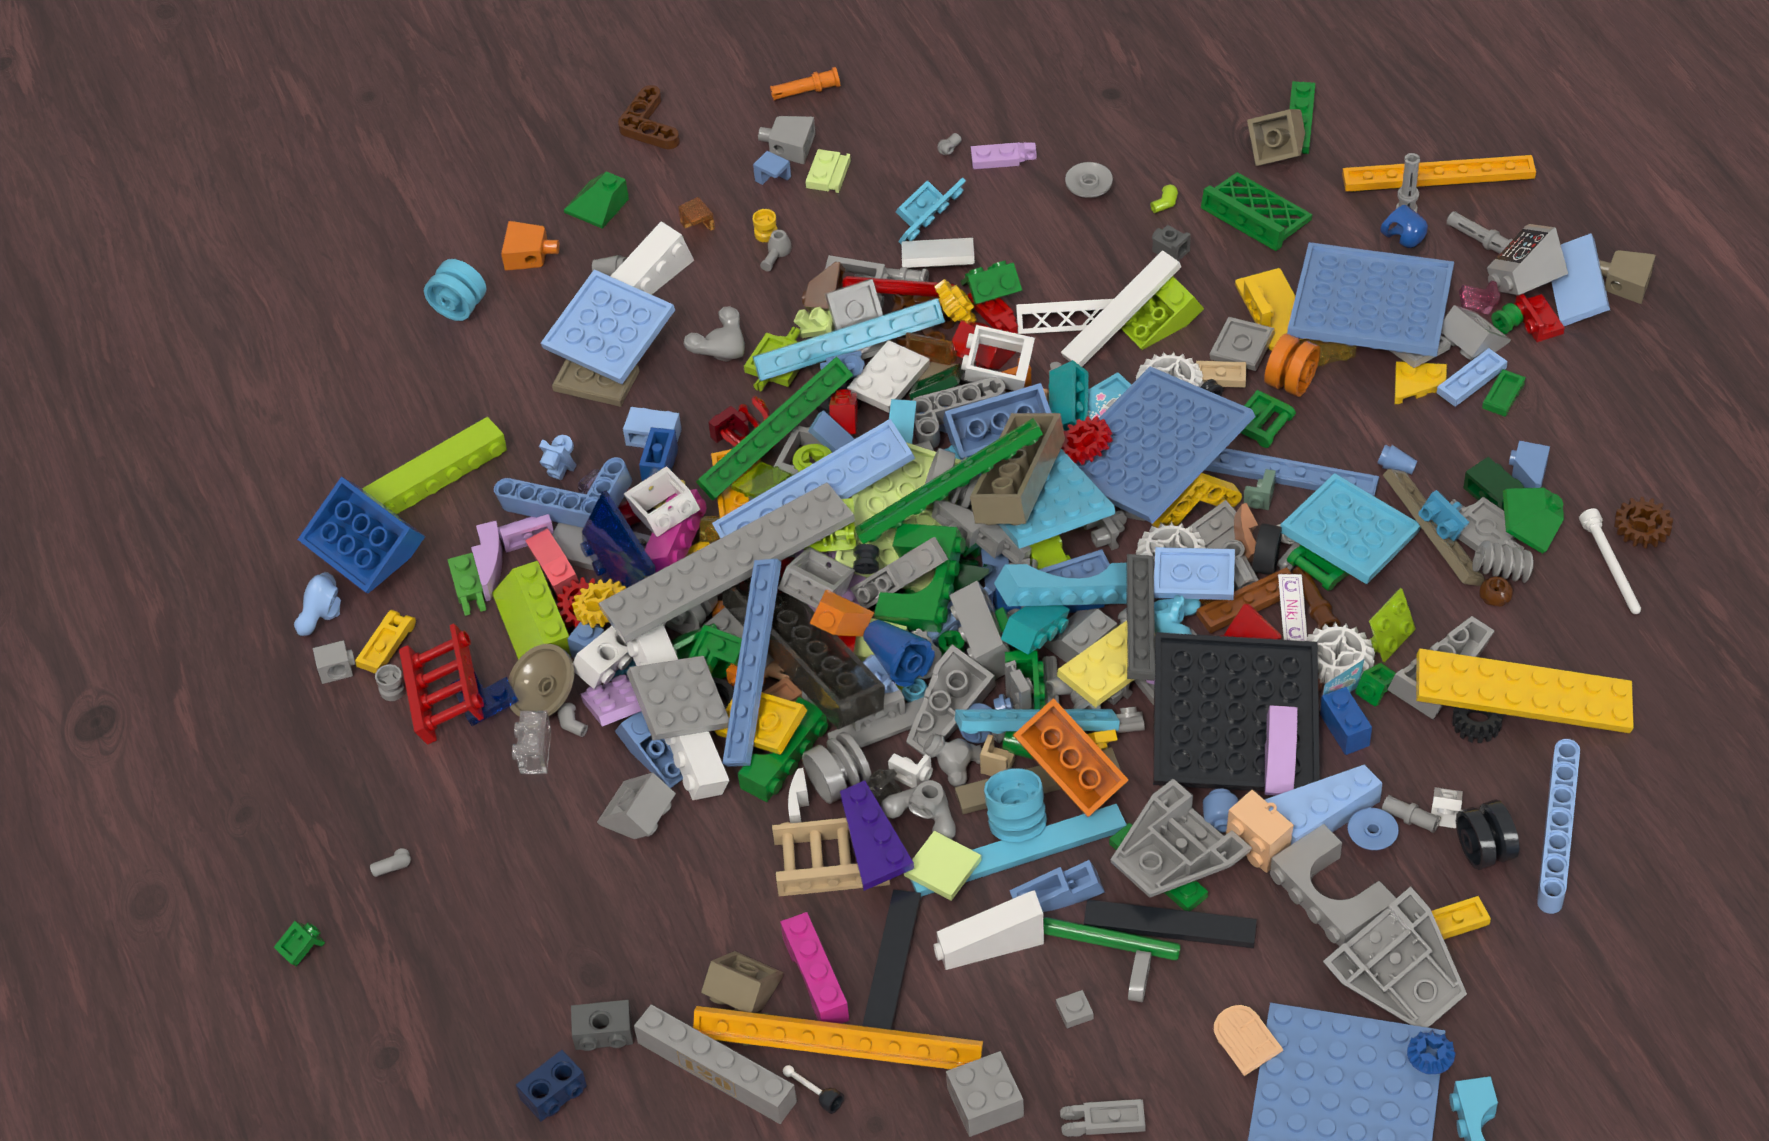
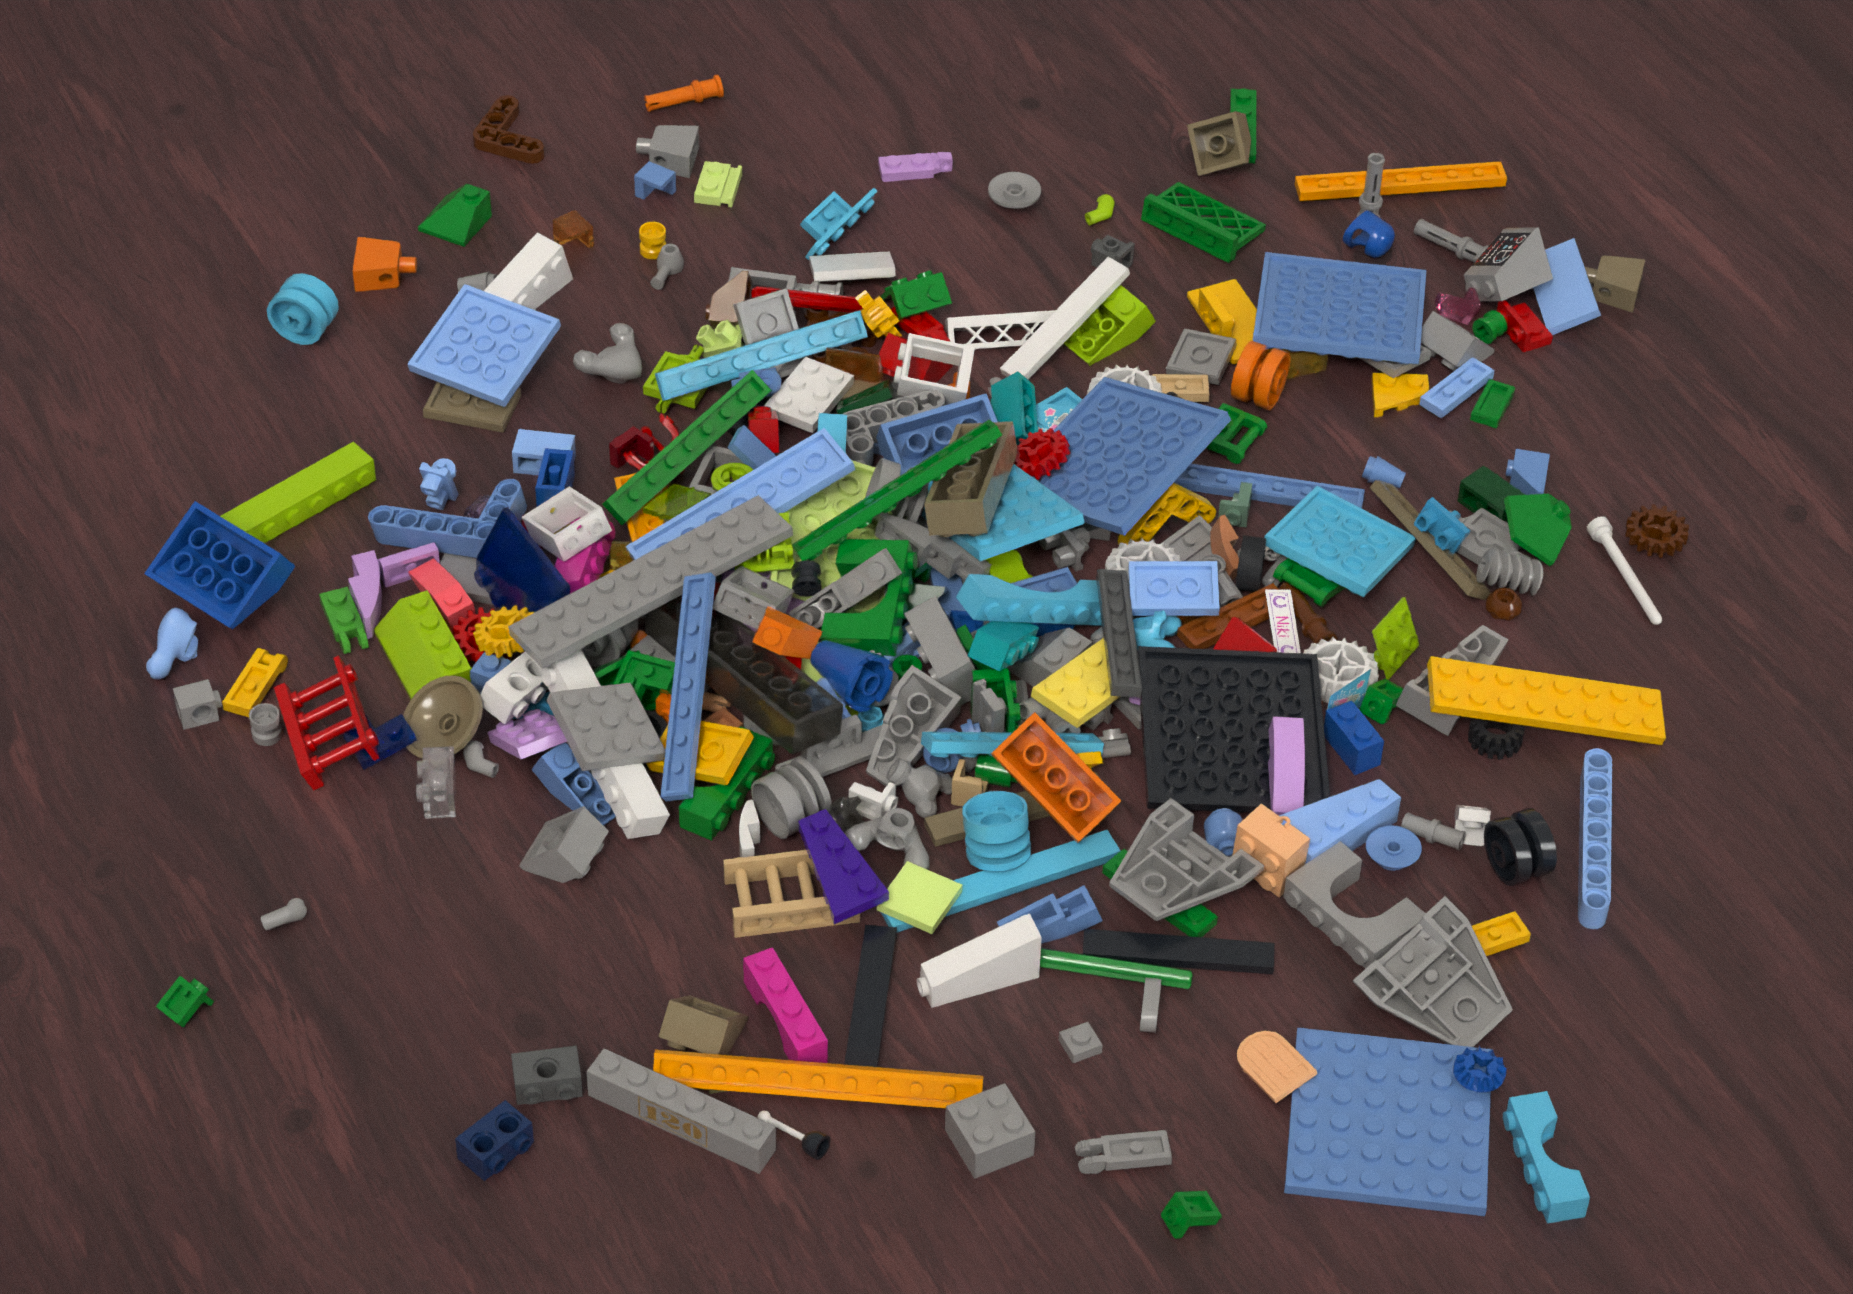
camera: 10 degrees left, 5 degrees down
light grey arm [937,133,962,155] -> none

